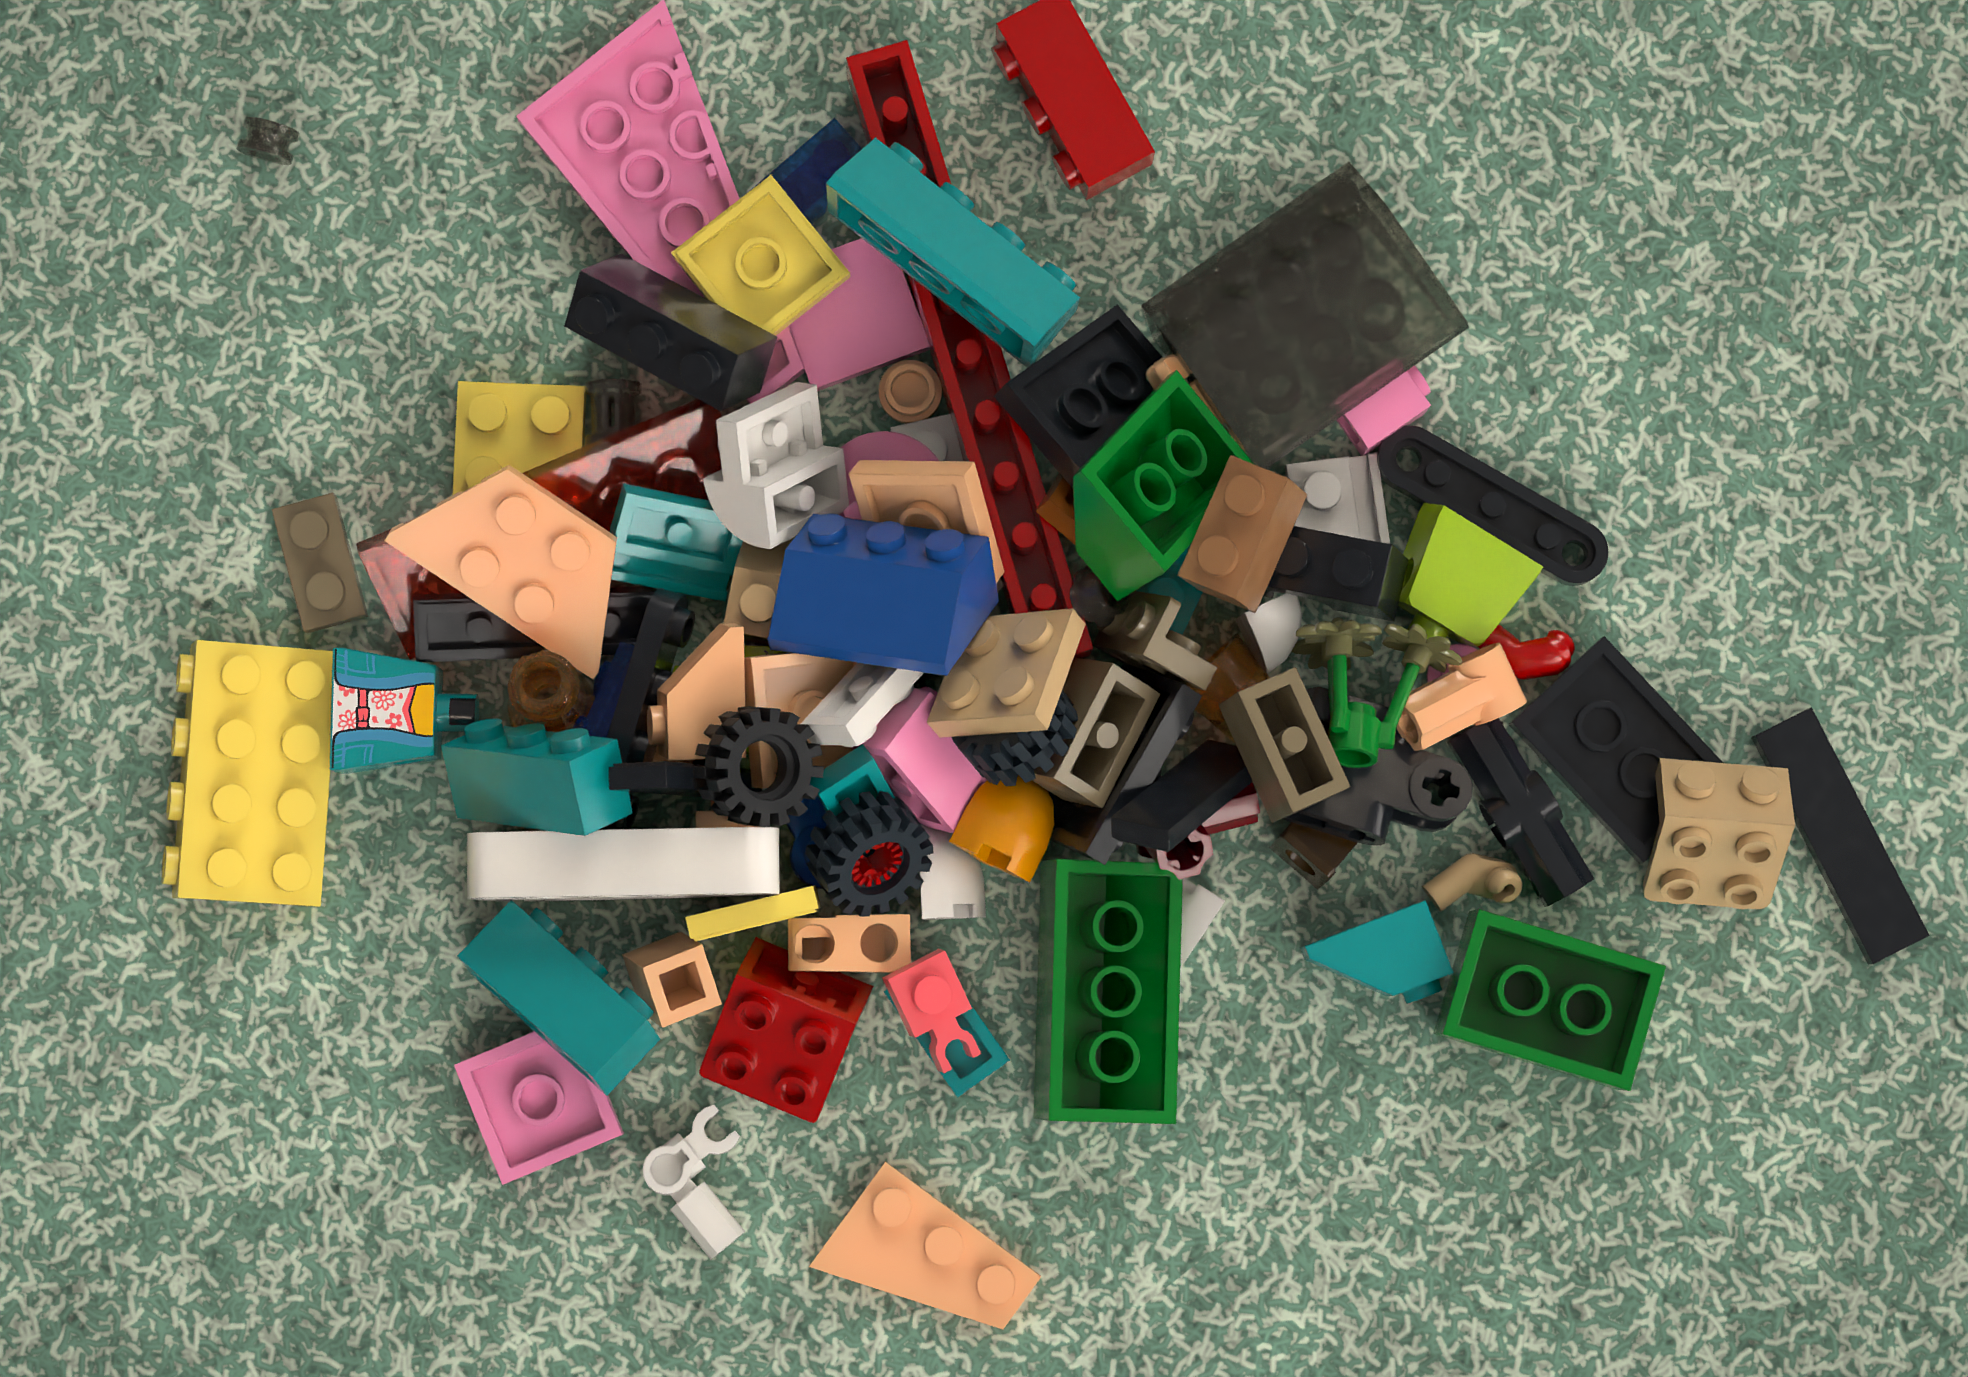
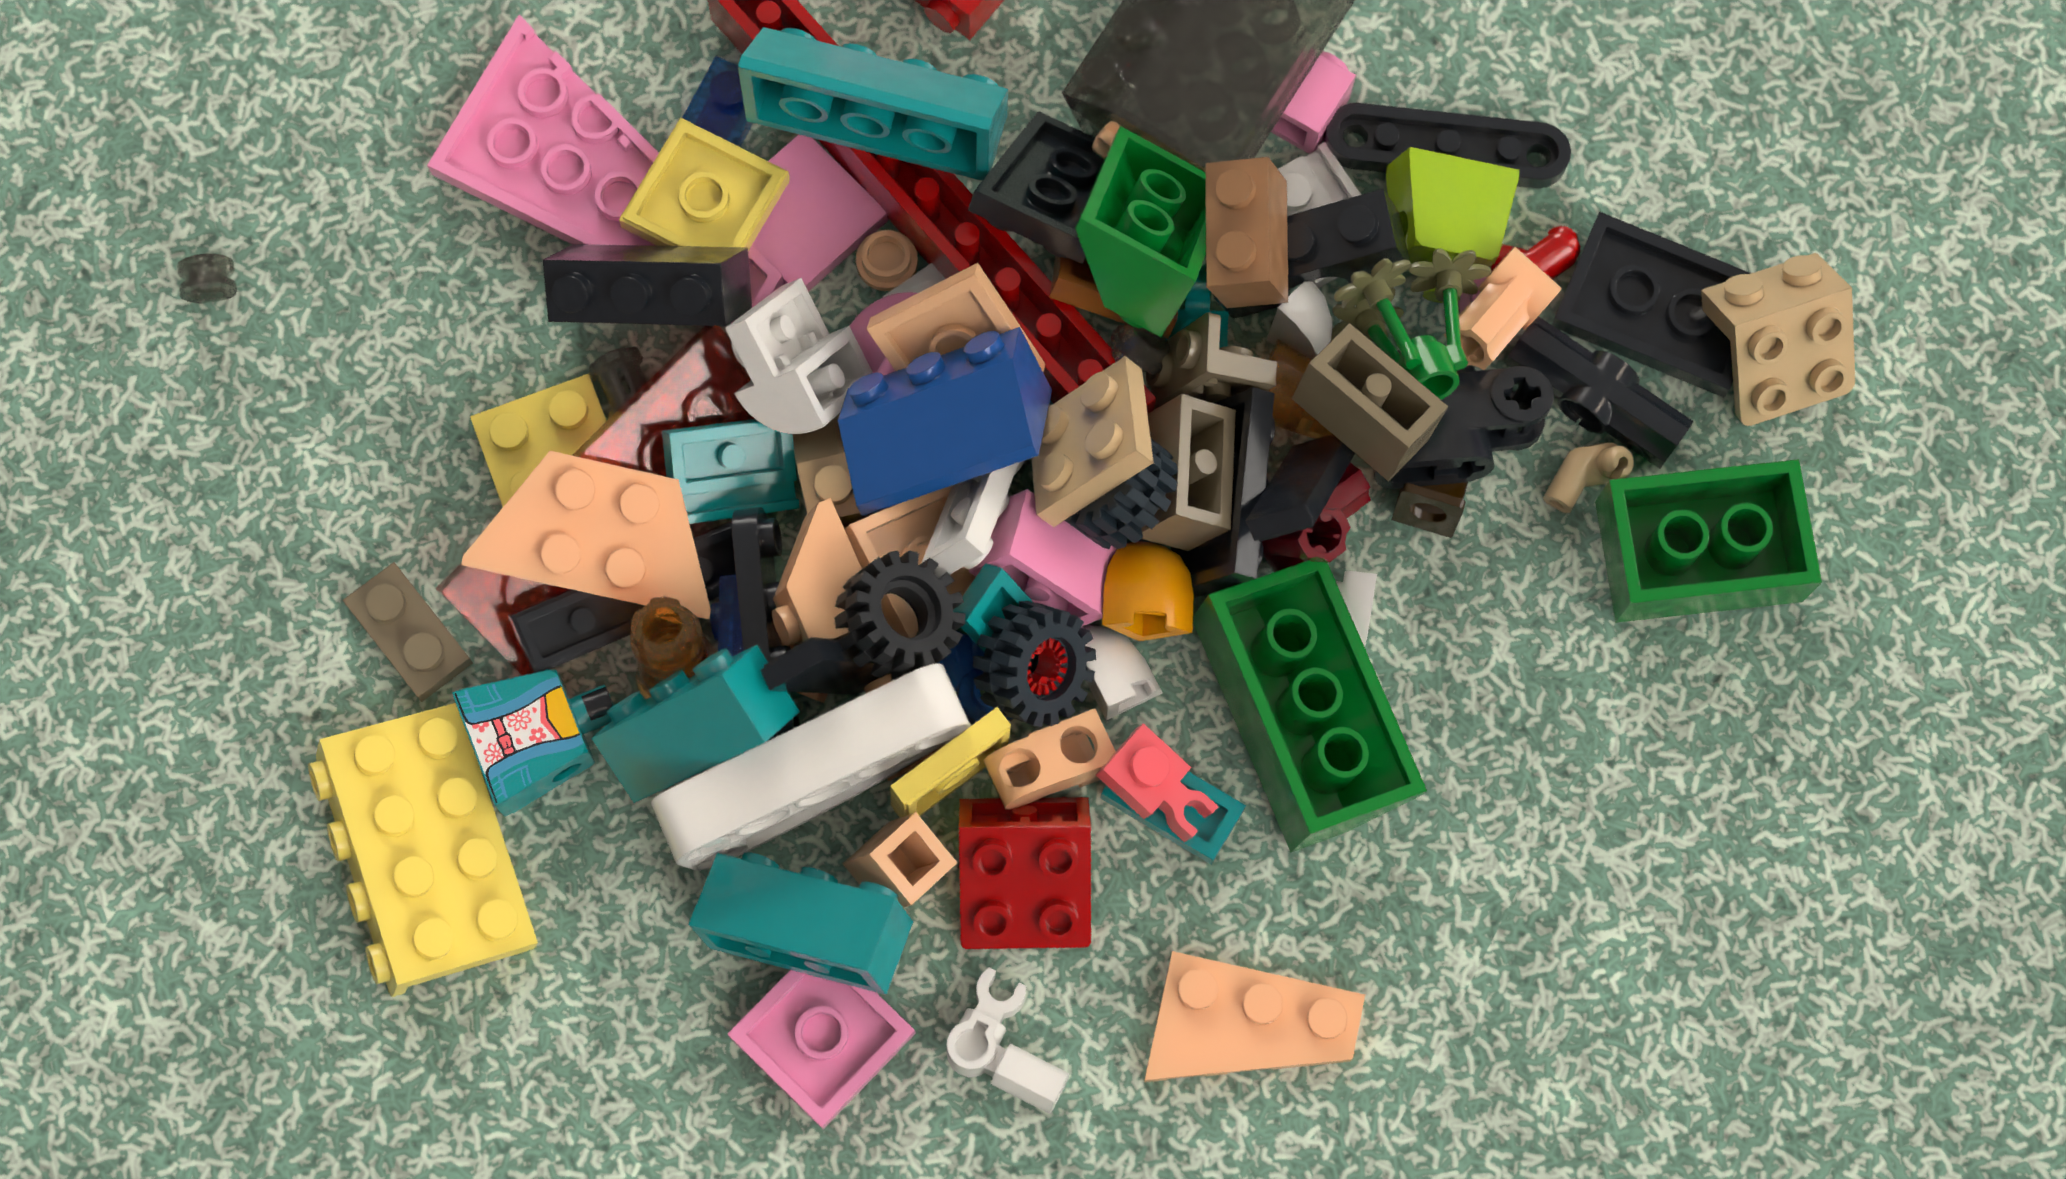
camera: 20 degrees left, 10 degrees down
teal slope [1300,900,1454,1004] -> none
black tile [1751,707,1930,965] -> none

